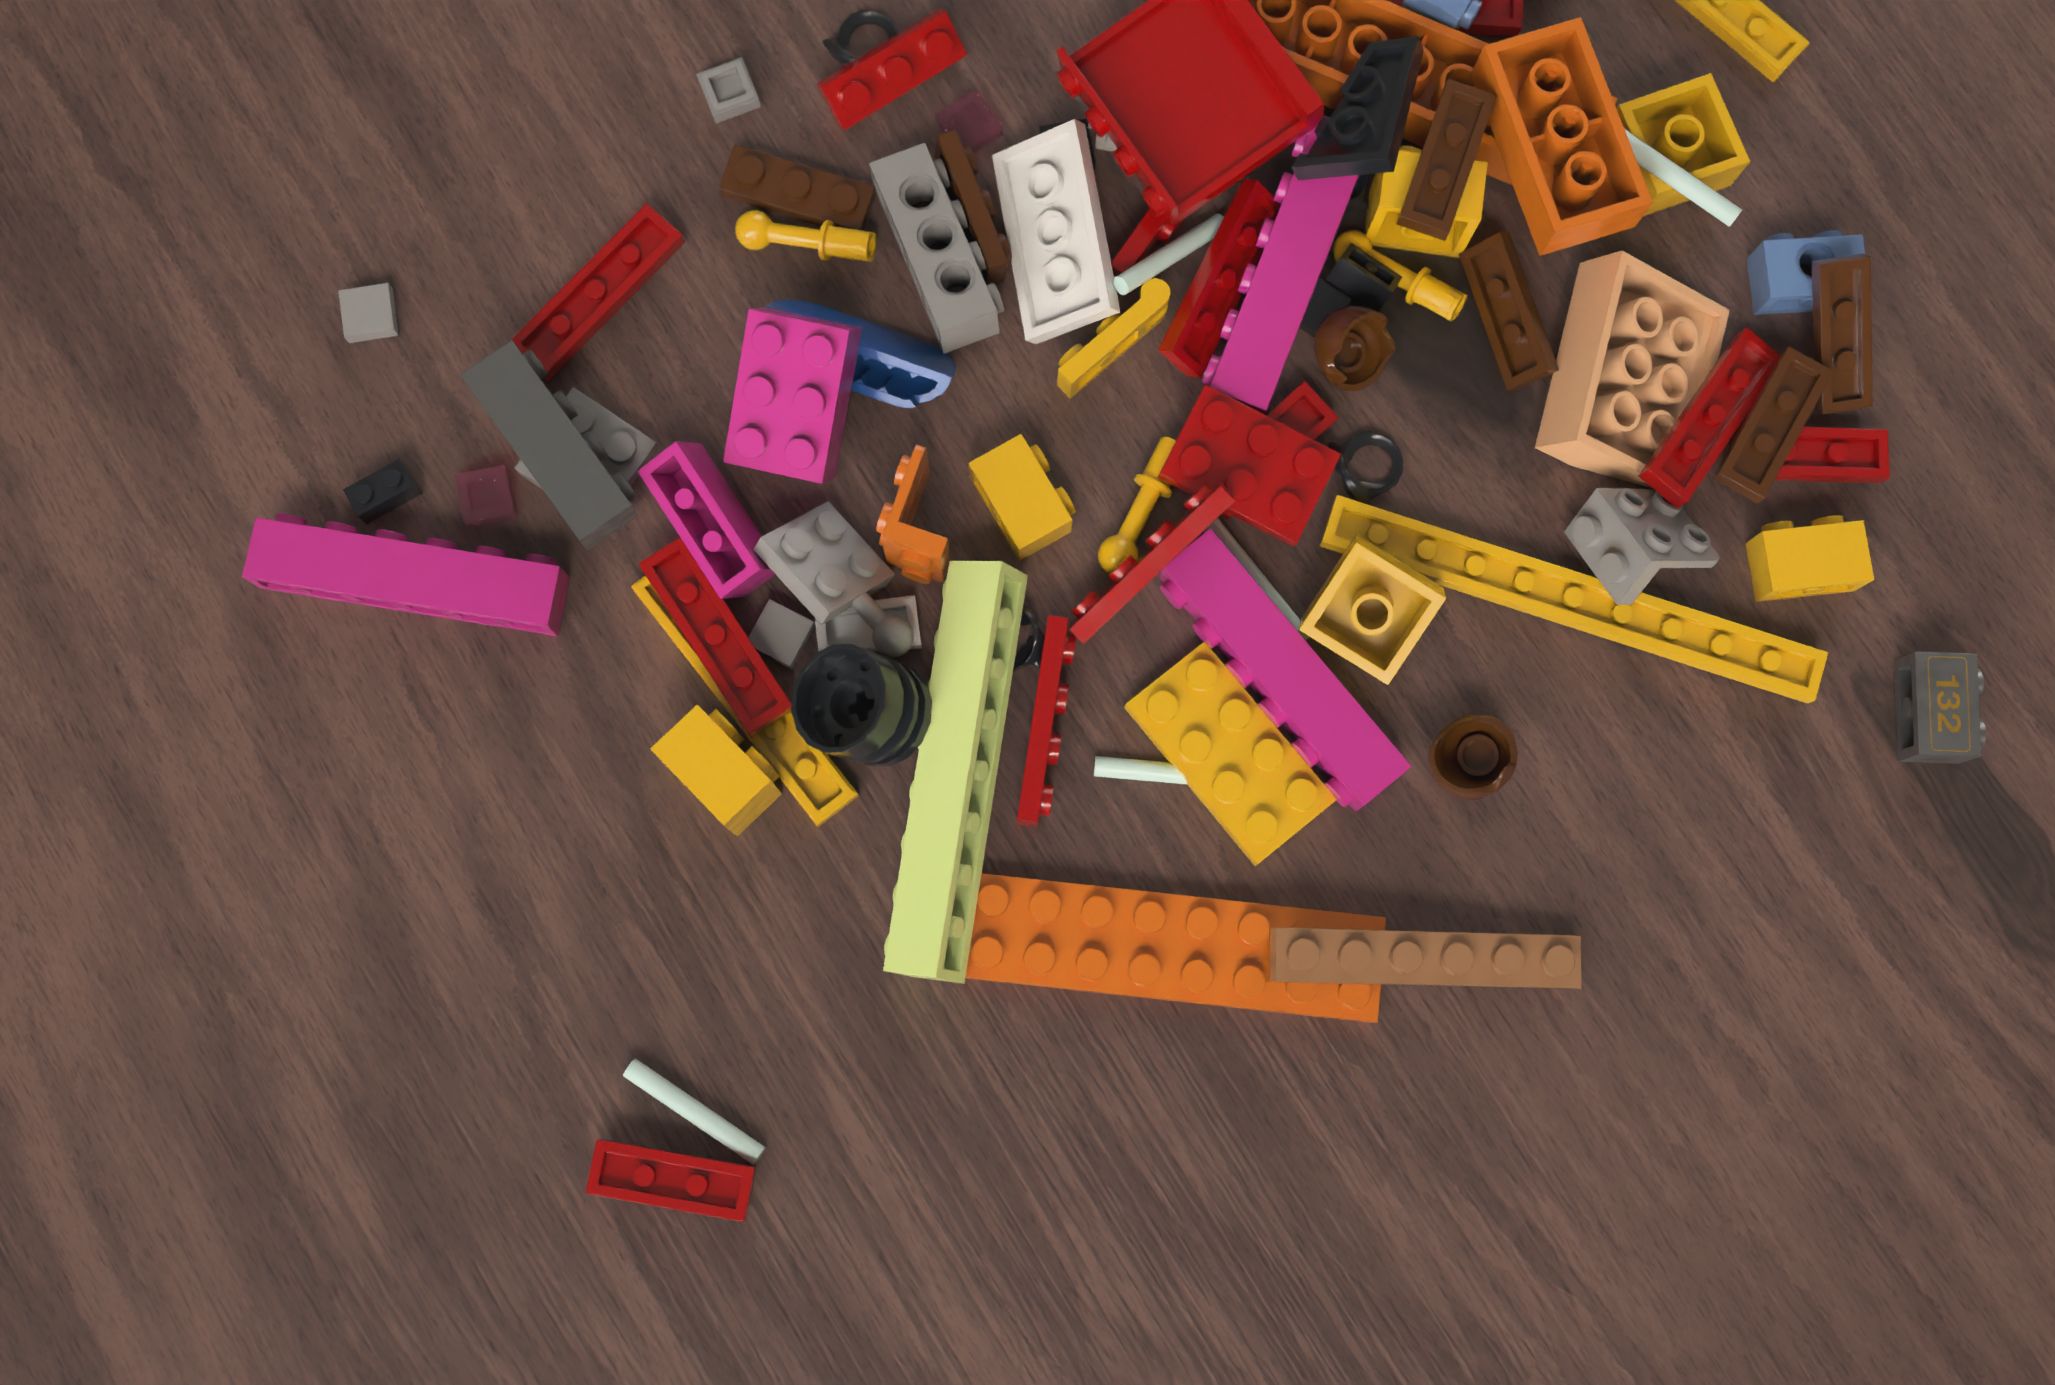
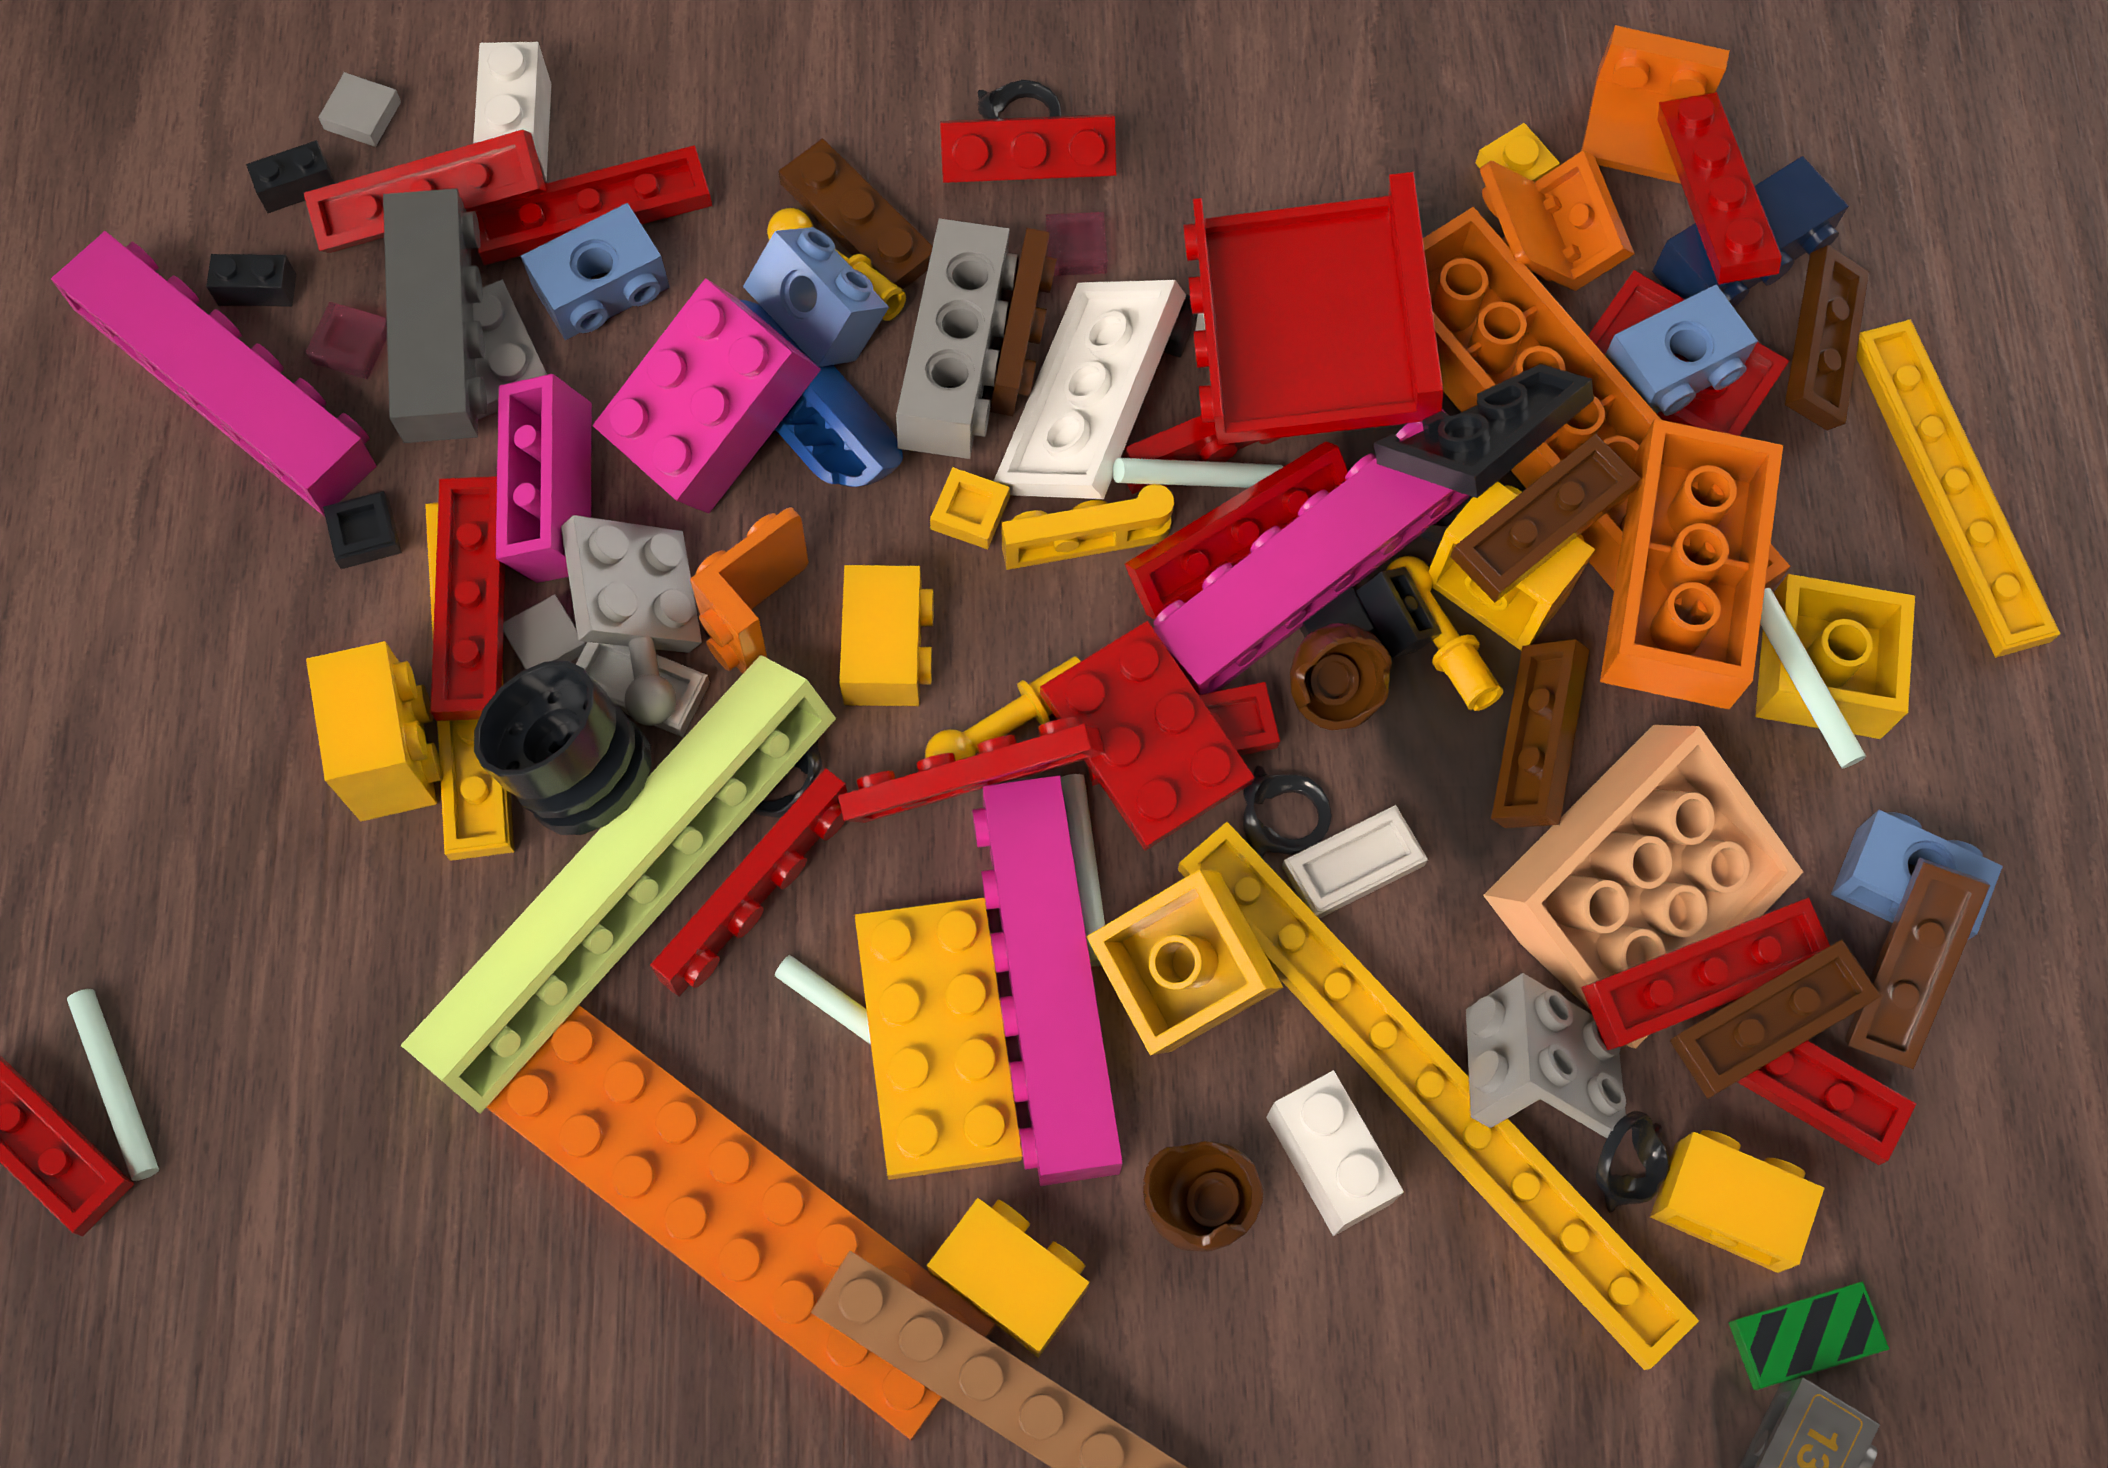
camera: 30 degrees right, 10 degrees down
light grey tile [696,57,761,124] -> none
none -> black piece [246,140,335,213]
none -> red plate [304,129,546,253]
none -> black tile [323,491,402,569]
none -> white brick [473,42,551,182]
none -> medium blue brick [521,203,670,340]
none -> medium blue brick [743,227,889,367]
none -> yellow brick [927,1198,1090,1358]
none -> yellow plate [930,467,1010,550]
none -> white brick [1266,1070,1404,1236]
none -> white tile [1282,805,1428,919]
none -> black piece [1595,1111,1669,1213]
none -> green tile [1728,1281,1889,1390]

